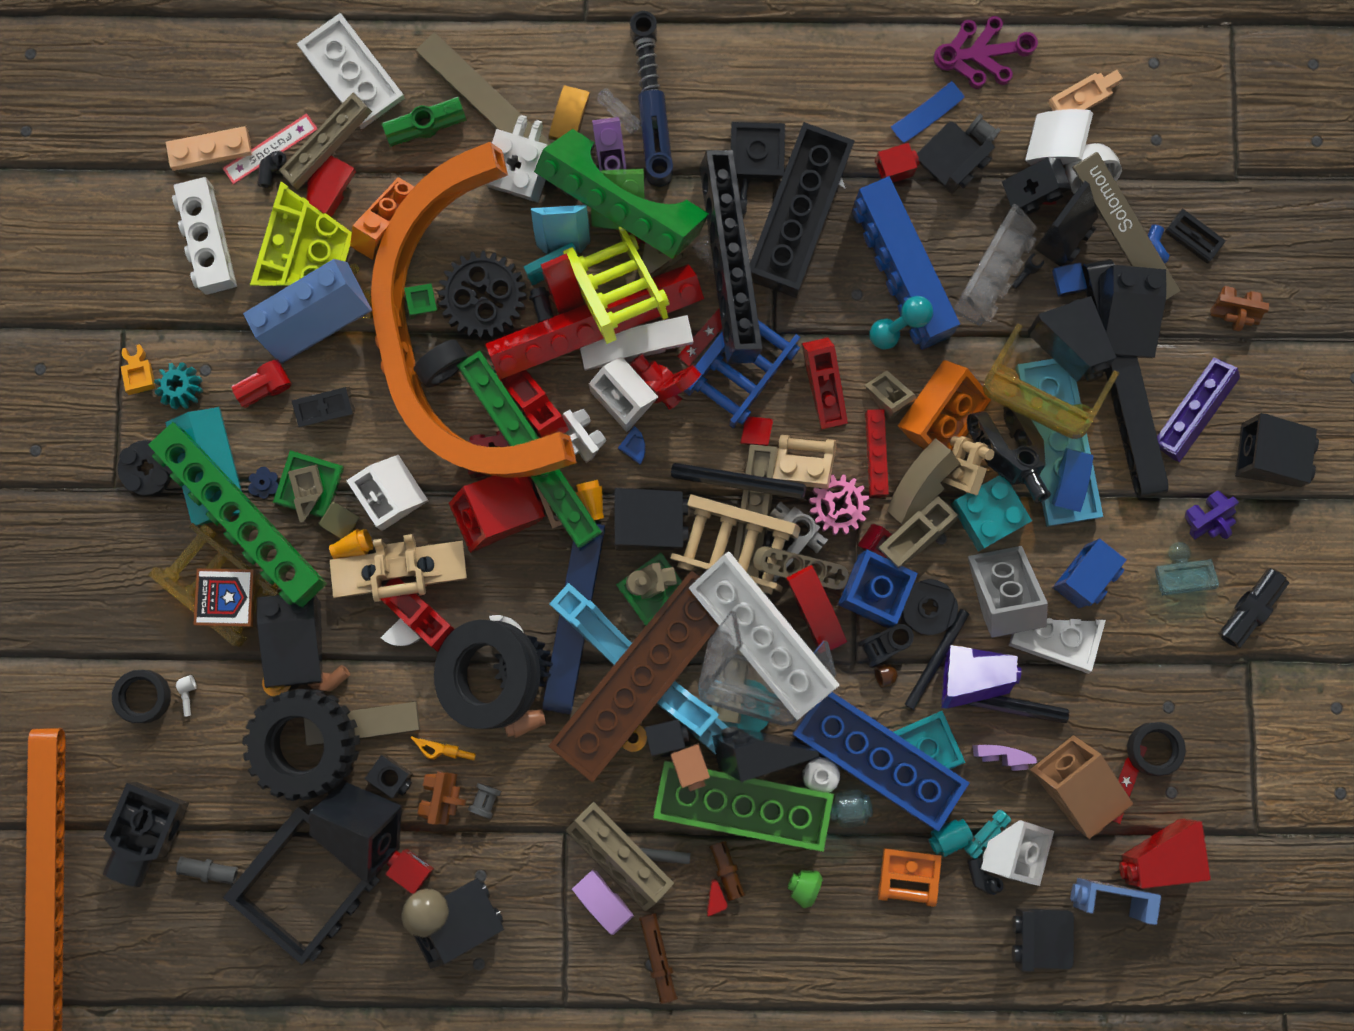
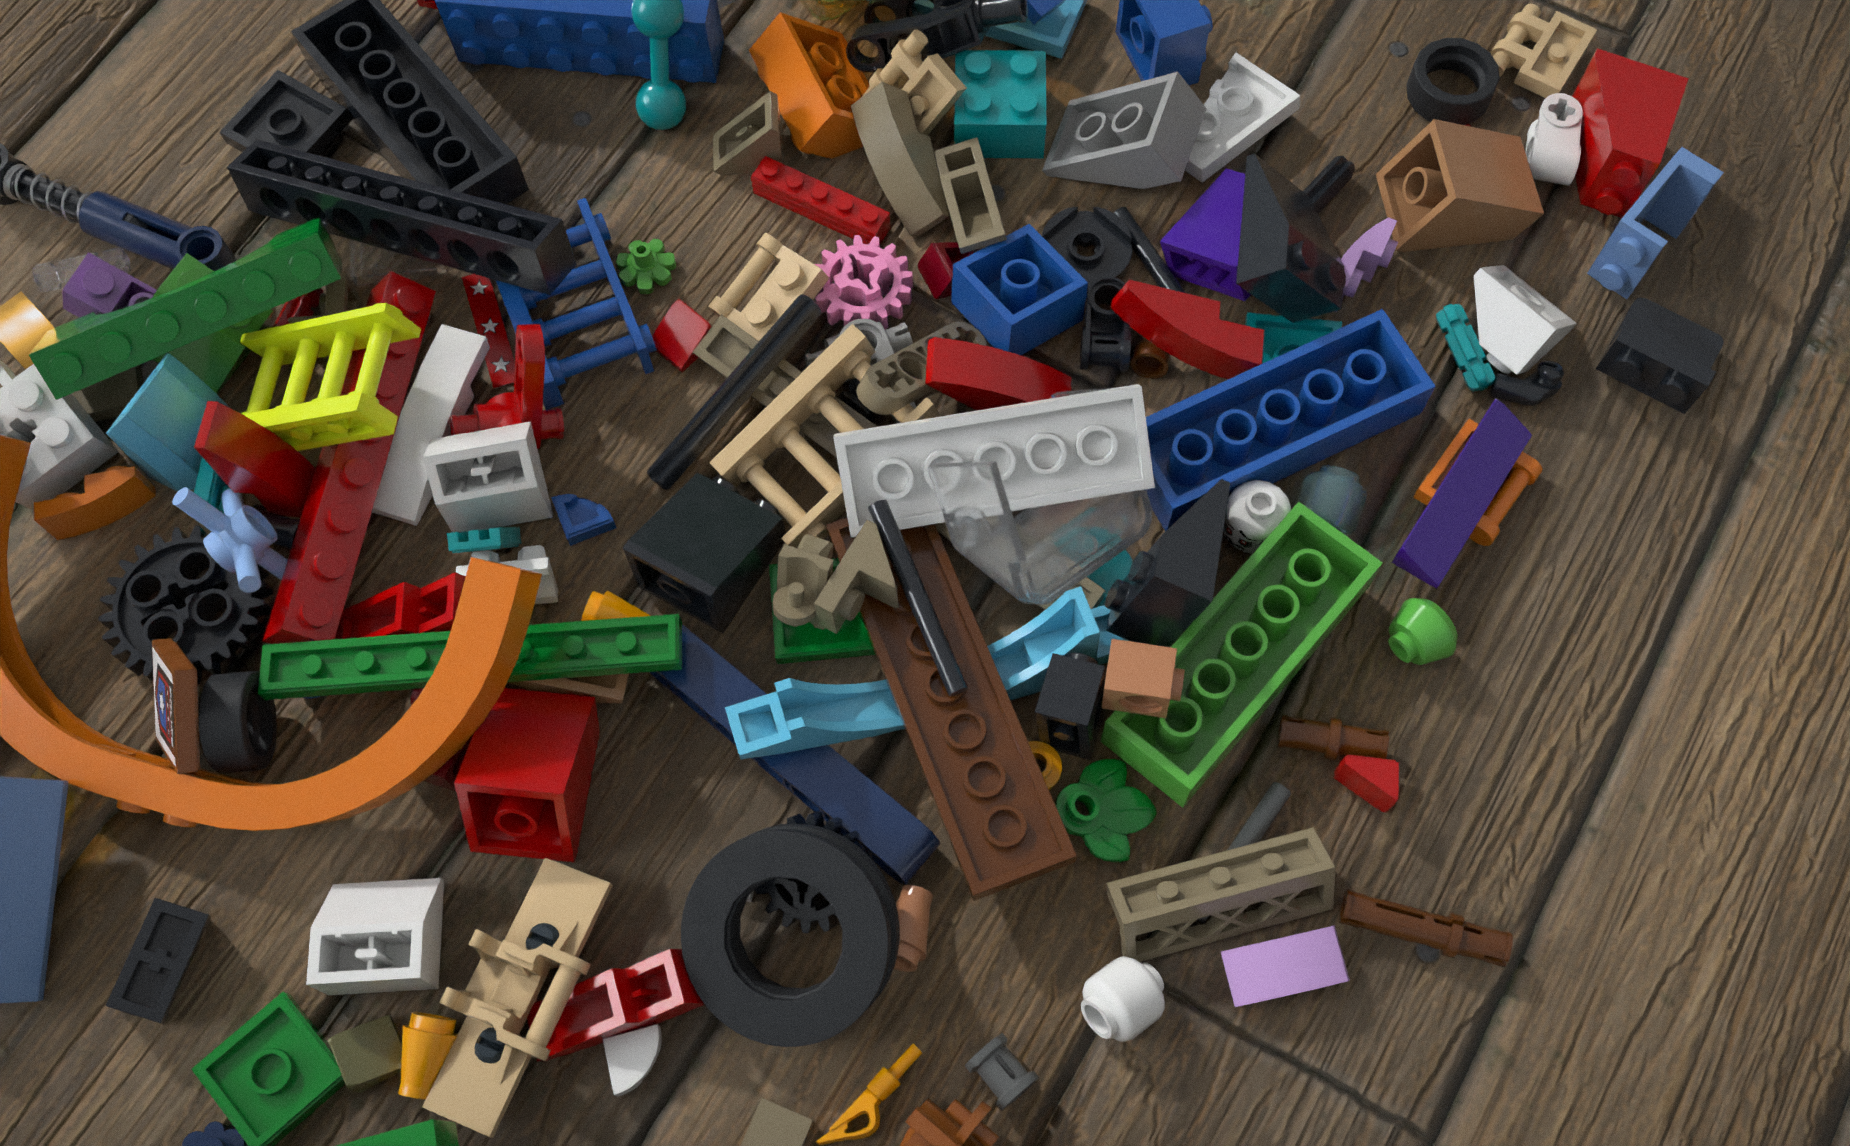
camera: 55 degrees left, 15 degrees down
red piece [231,360,292,408] -> none
dark tan slope [288,464,324,523] -> none
green panel [404,283,437,320] -> none
red slope [801,337,848,429] -> none
teal brick [928,819,973,857] -> none
none -> orange slope [34,466,156,540]
none -> dark orange tile [152,638,200,774]
none -> light blue bar [172,487,287,593]
none -> teal tile [447,527,522,553]
none -> bright green plant [616,239,676,294]
none -> dark tan slope [814,520,899,634]
none -> black bar [868,500,968,697]
none -> green plate [1054,759,1157,862]
none -> white head [1081,956,1165,1042]
none -> red slope [1111,279,1264,379]
none -> black slope [1236,154,1346,323]
none -> dark purple slope [1391,398,1532,589]
none -> tan plate [1490,4,1597,98]
none -> white piece [1525,93,1583,186]

